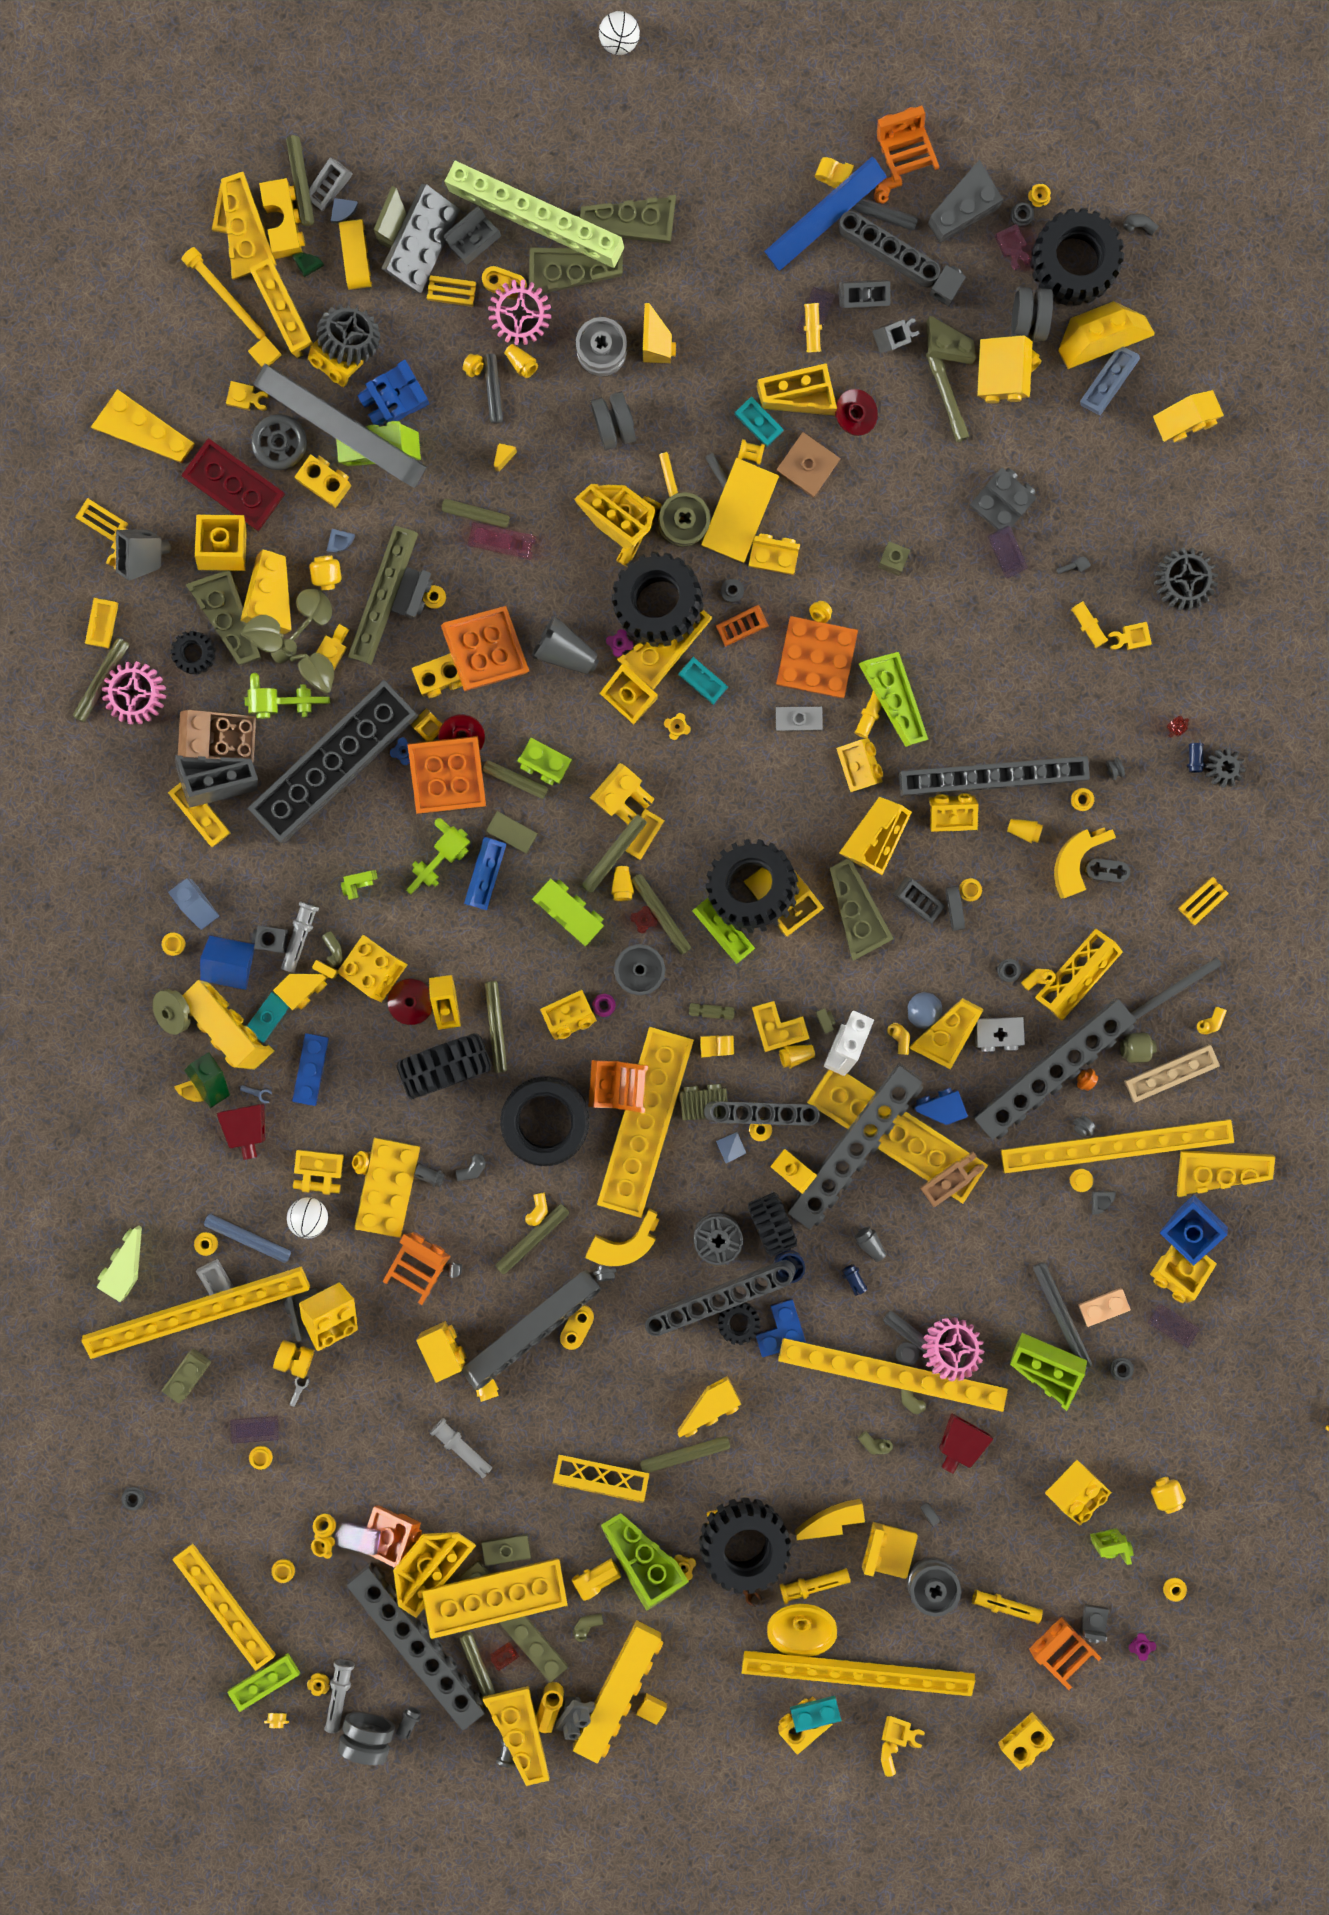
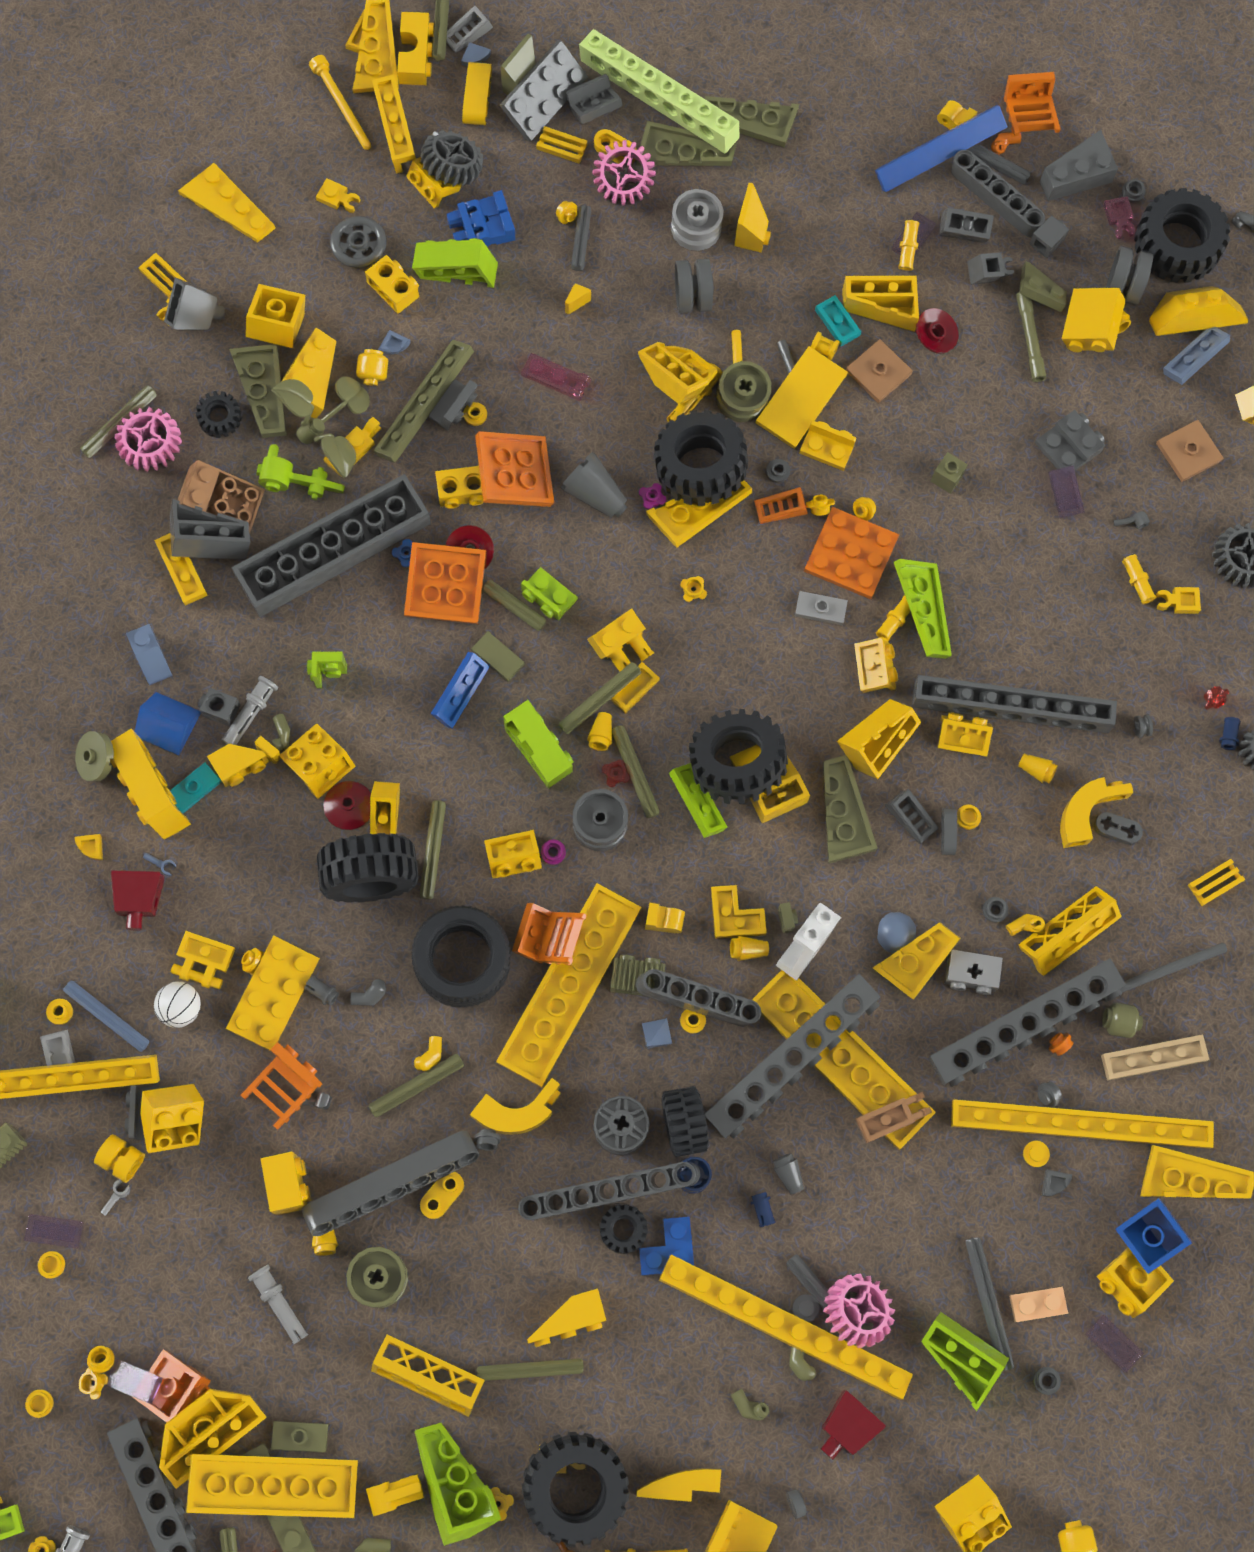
camera: 10 degrees right, 15 degrees down
yellow plate [85,598,119,649] -> none
yellow plate [162,933,185,956] -> none
dark red plate [181,438,285,532] -> none
dark green slope [184,1052,230,1109] -> none
yellow tile [248,336,281,367] -> none
beam [254,363,427,488] -> none
dark green tile [292,252,324,277] -> none
blue plate [292,1033,329,1106] -> none
lime piece [406,818,471,895] -> none
yellow slope [411,708,442,741] -> none
olive axle [442,499,510,528] -> none
yellow cone [504,344,538,378] -> none
yellow slope [600,663,658,725] -> none
teal plate [678,657,728,705] -> none
olive axle [689,1003,735,1020] -> none
yellow plate [770,1149,817,1194] -> none
yellow arm [887,1023,910,1055] -> none
blue slope [912,1087,968,1125] -> none
yellow plate [1028,184,1051,207] -> none
yellow plate [1071,788,1094,811] -> none
yellow arm [1197,1007,1227,1035] -> none
none -> olive wheel [346,1247,408,1308]
none -> yellow plate [806,494,835,516]
none -> medium nougat plate [1156,420,1224,482]

